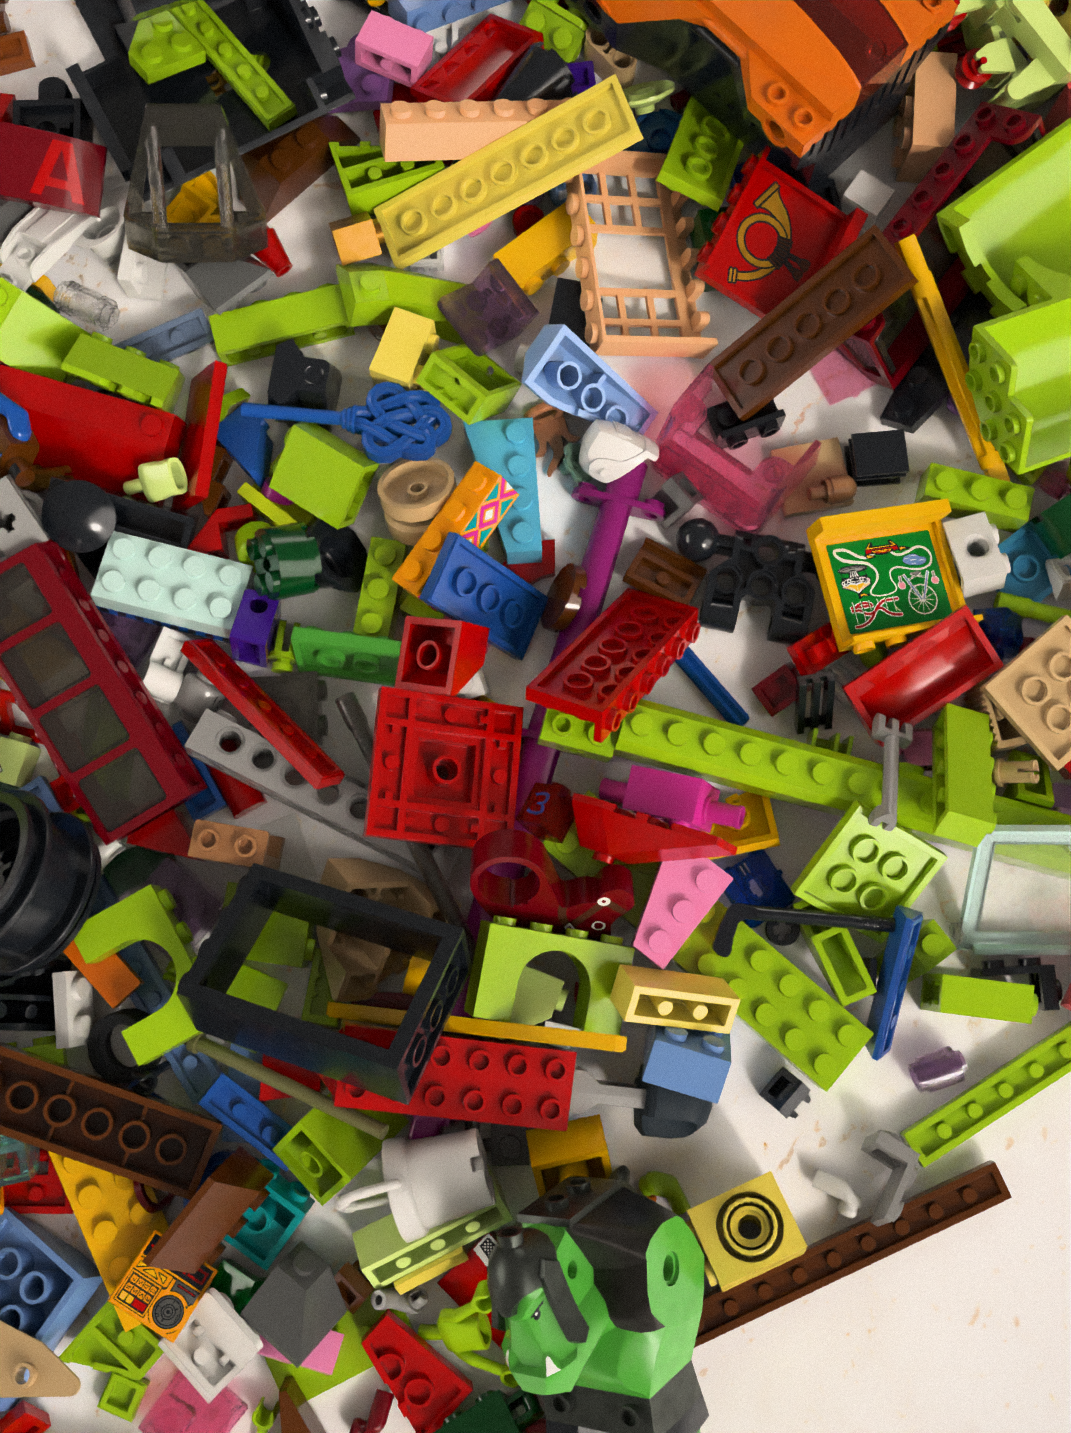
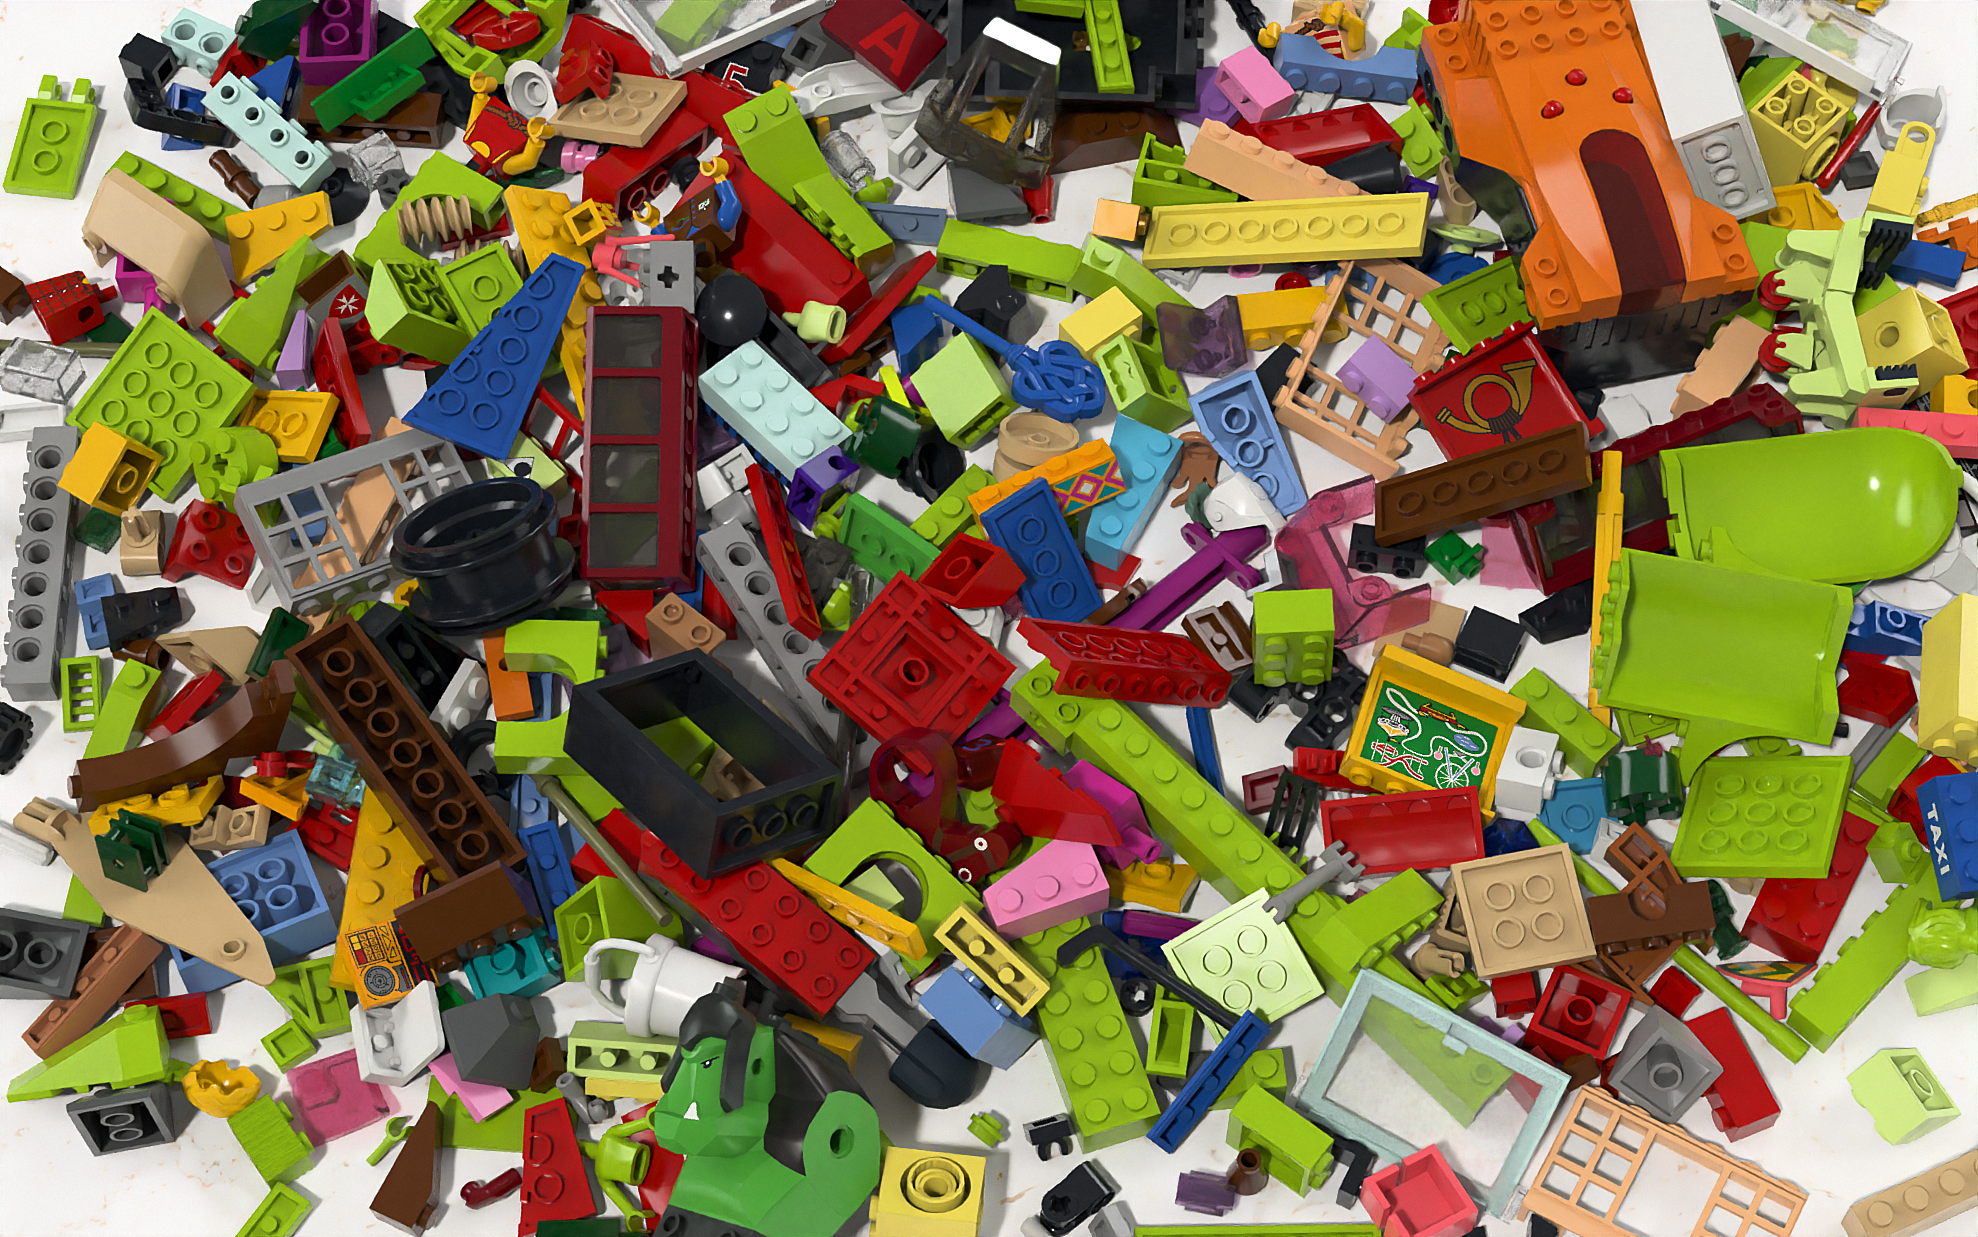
camera: 30 degrees right, 20 degrees down
none -> lime piece [819,580,864,632]
none -> lime piece [853,175,894,204]
none -> lime plate [967,1112,1005,1148]
none -> black piece [1039,1161,1116,1237]
none -> magenta axle [1122,910,1203,940]
none -> reddish brown cone [1226,1148,1267,1196]
none -> lime brick [1252,588,1335,687]
none -> lavender brick [1335,333,1419,424]
none -> green bracket [1424,529,1484,586]

